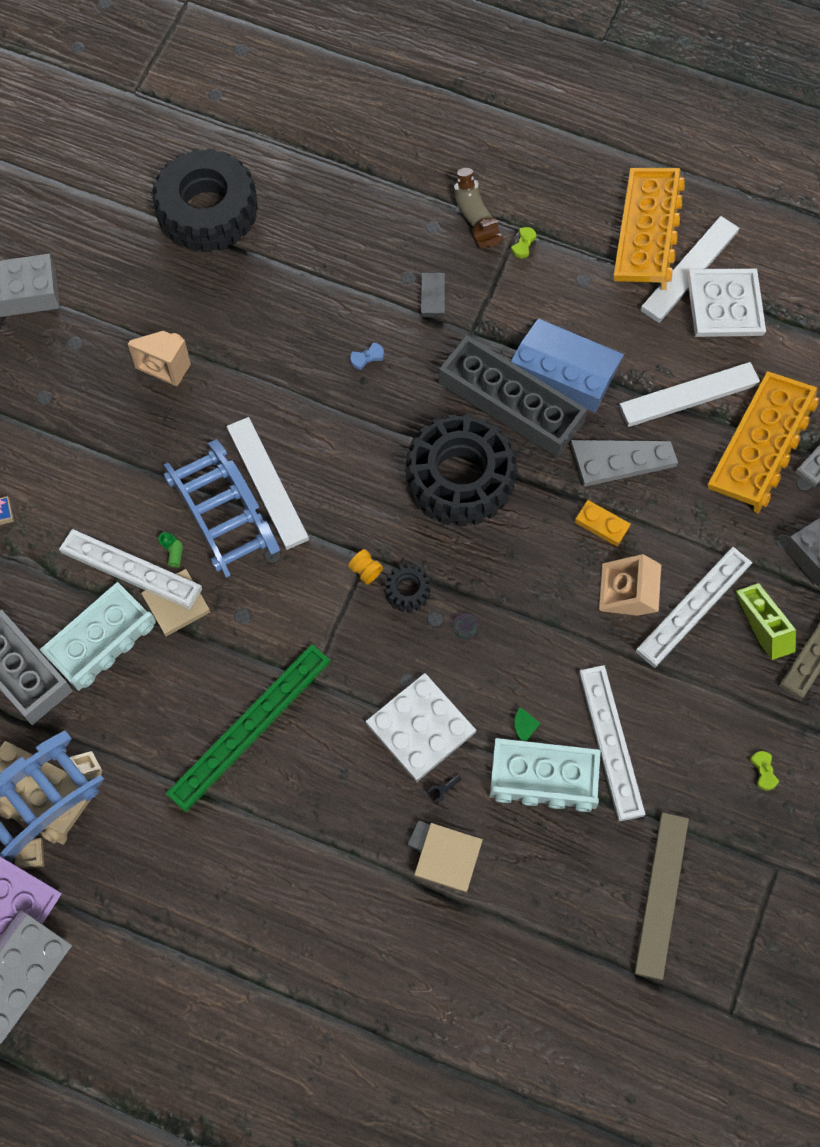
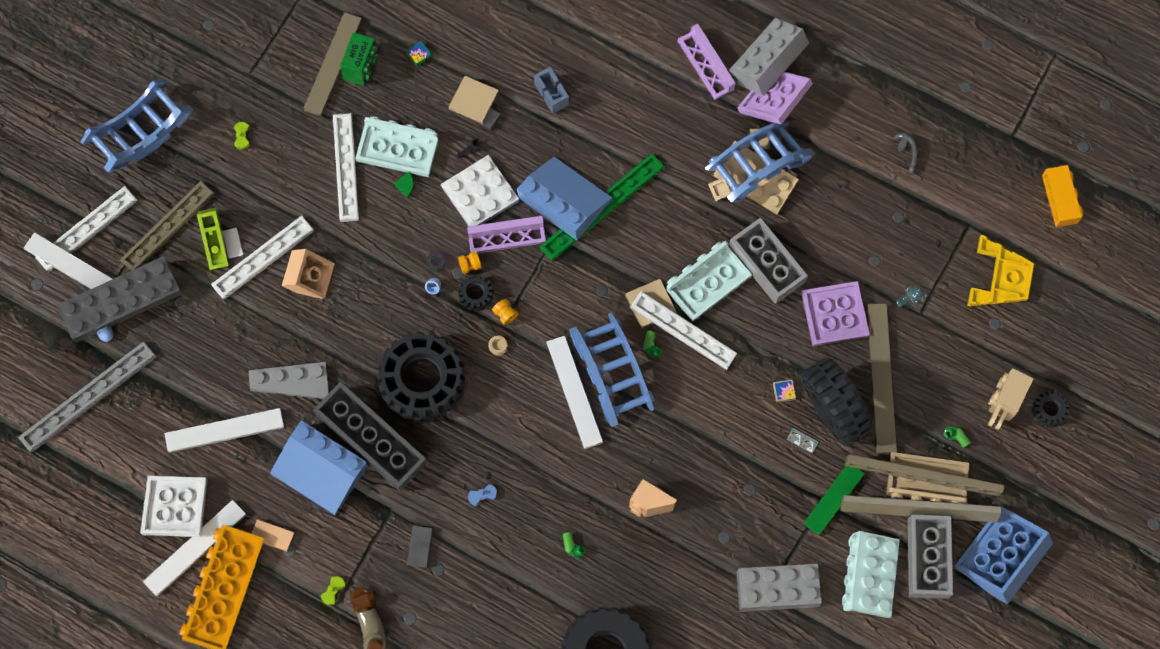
camera: 175 degrees left, 5 degrees up
light orange plate [575,500,631,547] -> none
light orange bracket [708,371,819,514] -> none
none -> white sticker [222,228,243,258]
none -> light nougat tile [252,520,295,552]
none -> green brick [340,32,379,86]
none -> tile [406,41,432,67]
none -> light blue hinge [425,277,441,294]
none -> light orange wheel [458,251,482,274]
none -> lavender fence [467,216,546,253]
none -> tan tile [489,336,508,356]
none -> medium blue slope [517,157,612,240]
none -> sand blue piece [534,67,569,114]
none -> arm [563,532,586,558]
none -> lavender fence [678,24,735,100]

